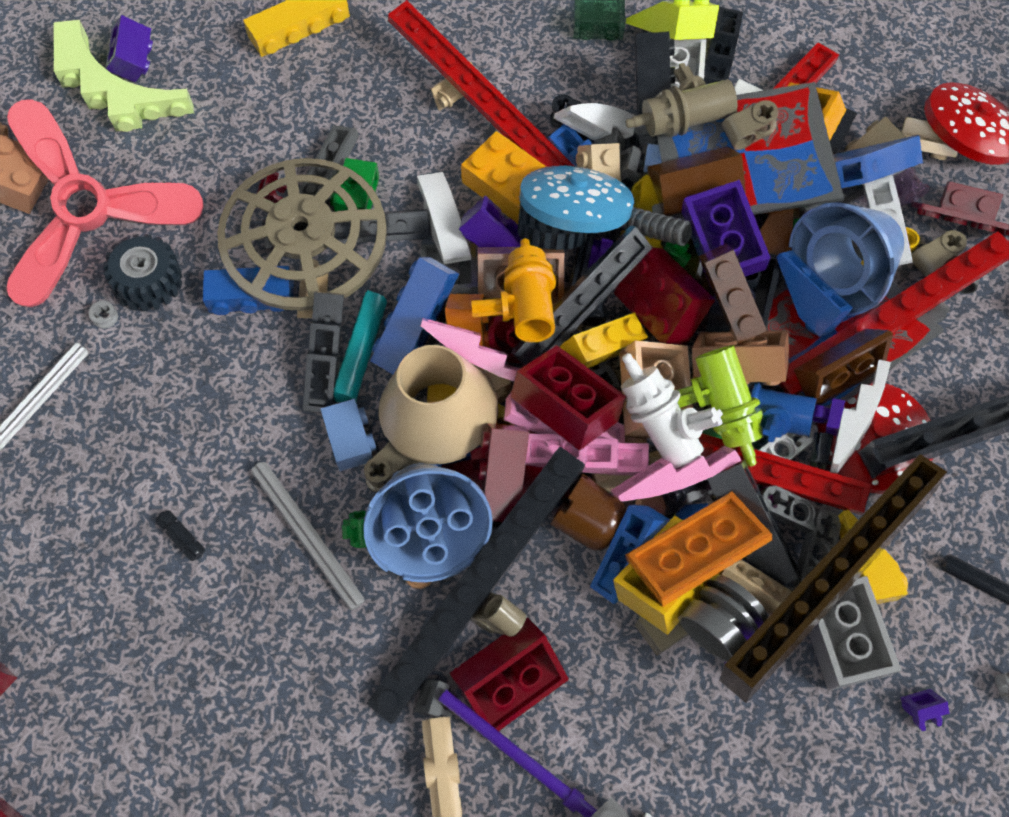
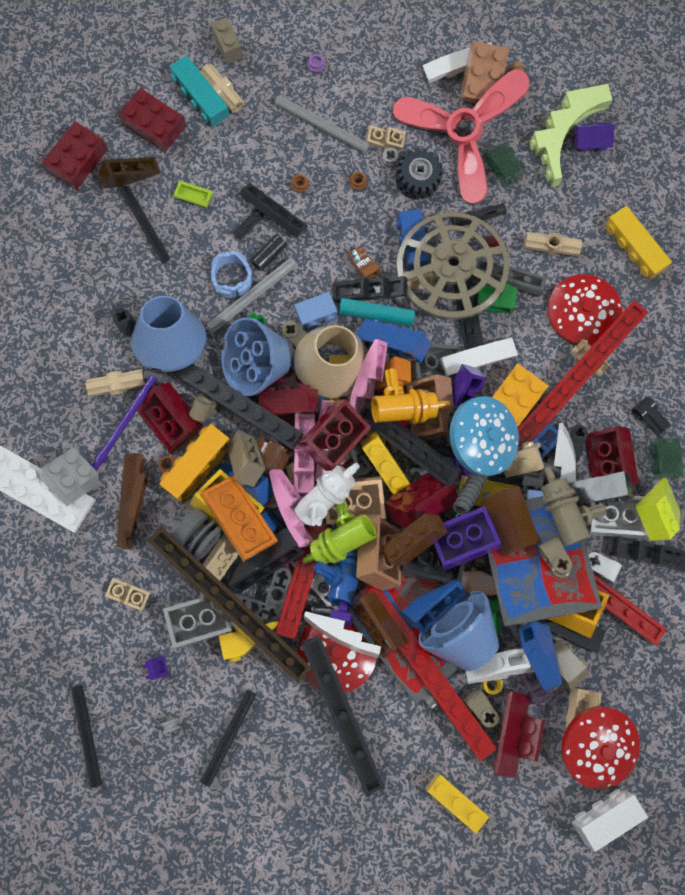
camera: 85 degrees right, 10 degrees up
none -> dark brown slope [99,157,161,188]
none -> tan slope [105,578,150,611]
none -> black axle [113,308,136,336]
none -> reddish brown wedge [116,453,149,550]
none -> black axle [120,186,170,264]
none -> medium blue cone [131,296,207,372]
none -> dark orange plate [158,455,176,474]
none -> light orange brick [159,424,230,504]
none -> lime tile [173,180,213,208]
none -> light blue piece [211,251,252,298]
none -> dark tan brick [227,430,265,487]
none -> black plate [239,183,308,238]
none -> black axle [250,234,287,271]
none -> dark orange plate [291,174,309,193]
none -> dark orange leg [347,246,379,280]
none -> dark orange plate [349,172,367,190]
none -> tan slope [366,125,406,150]
none -> black pin [451,203,507,226]
none -> clear green brick [485,142,526,189]
none -> tan piece [524,232,582,257]
none -> red dish [547,274,622,346]
none -> dark red slope [586,426,639,486]
none -> black piece [632,397,671,436]

